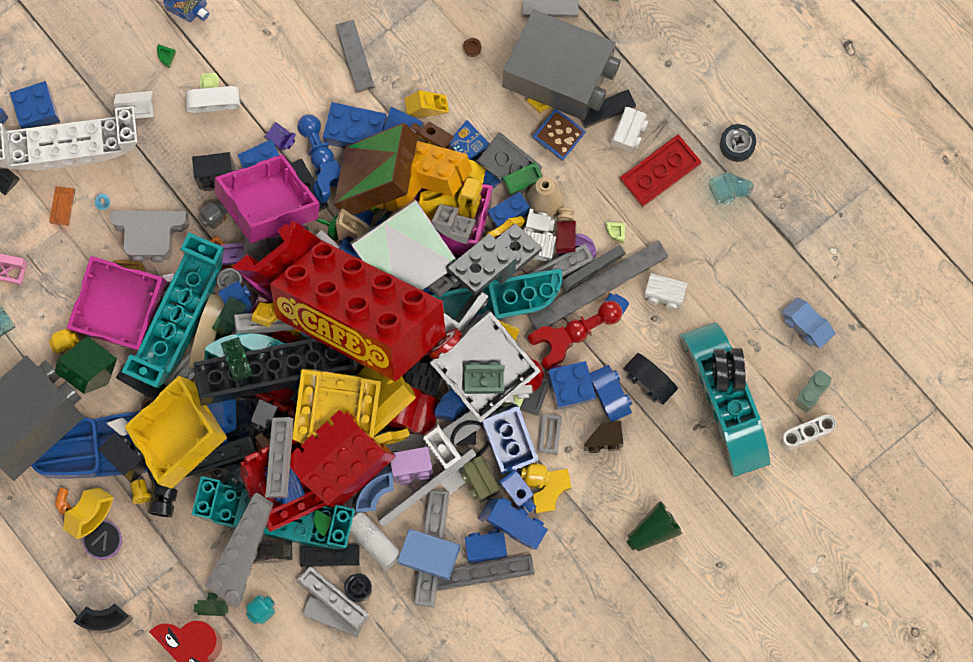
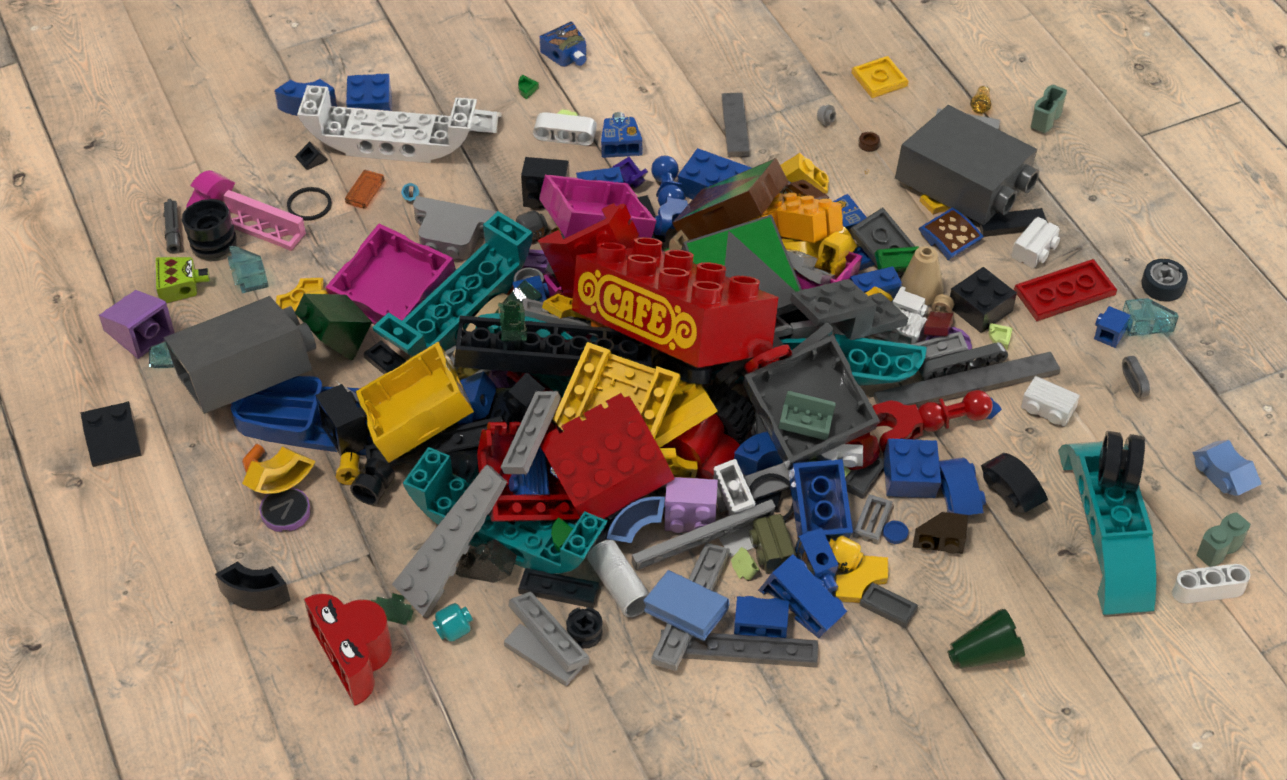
camera: 10 degrees right, 25 degrees down
none -> yellow tile [276,277,324,318]
none -> black piece [287,187,332,221]
none -> blue torso [601,112,642,158]
none -> yellowish green piece [731,547,759,580]
none -> light grey plate [817,105,836,126]
none -> dark grey tile [860,582,918,628]
none -> blue piece [883,521,909,544]
none -> black brick [950,267,1017,333]
none -> blue brick [1094,306,1130,348]
none -> flat silver tile [1122,356,1150,398]

